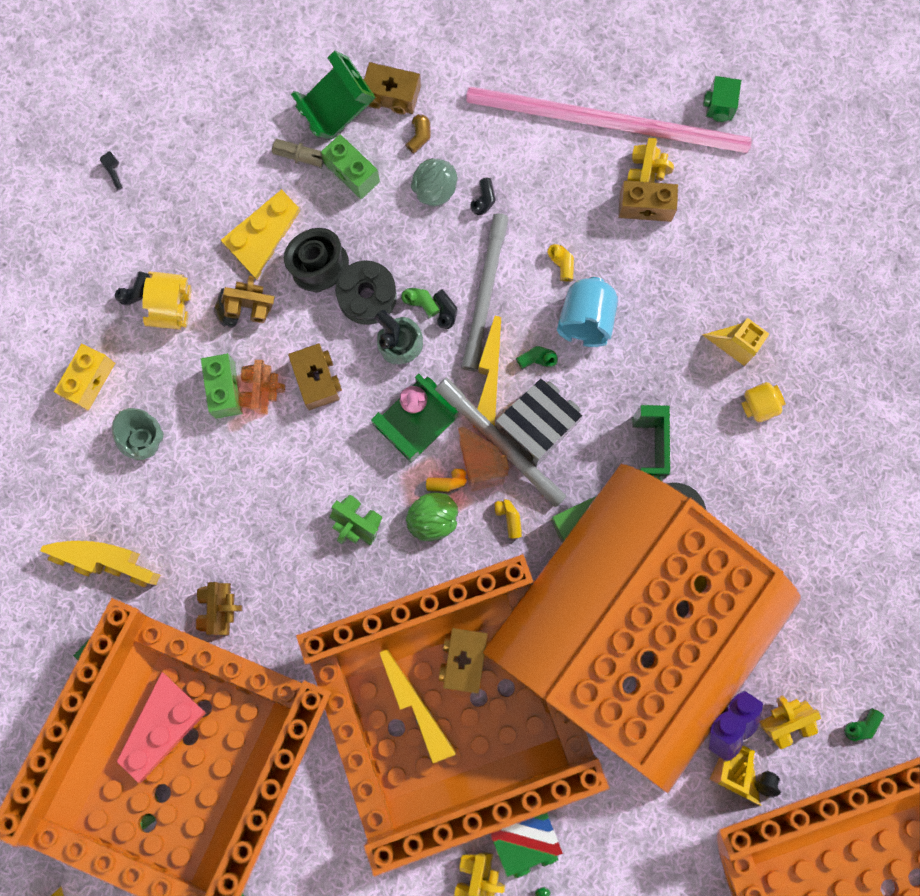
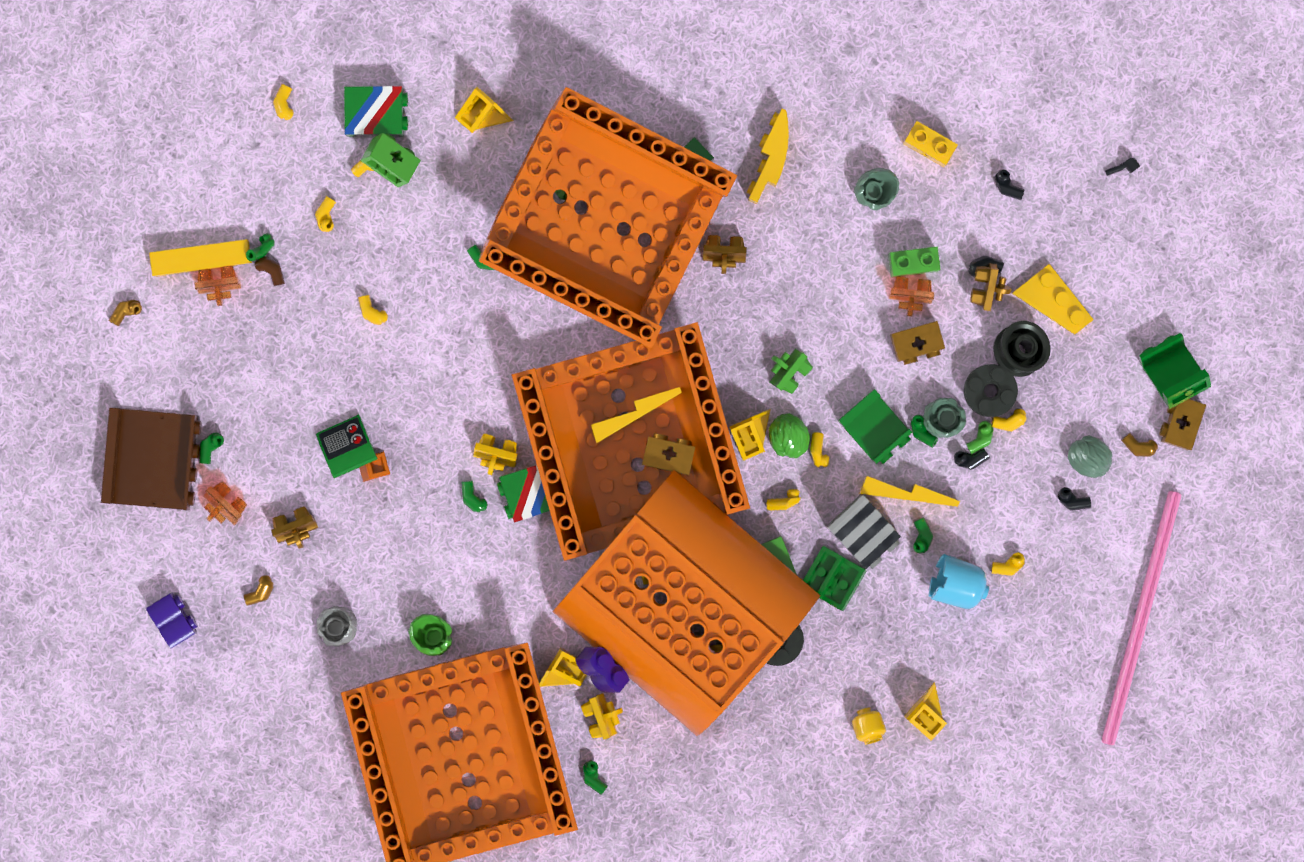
camera: 90 degrees right, 10 degrees up
coral wing [117,672,206,783] -> none
yellow brick [142,271,191,330] -> none
dark tan axle [272,139,324,168] -> none
bright green brick [321,134,380,199] -> none
black arm [375,310,400,349] -> none
bright pink plate [400,386,427,413] -> none
light grey piece [435,377,566,507] -> none
clear orange slope [458,427,509,492] -> none
light grey piece [461,213,509,372] -> none
pearl gold brick [618,181,678,222] -> none
yellow hips [627,138,674,183] -> none
green panel [632,405,670,481] -> none
green brick [703,76,742,122] -> none
black piece [754,771,781,797] -> none
none -> yellow slope [729,409,771,461]
none -> green slope [803,546,867,612]
none -> green arm [911,415,938,448]
none -> yellow arm [992,409,1026,432]

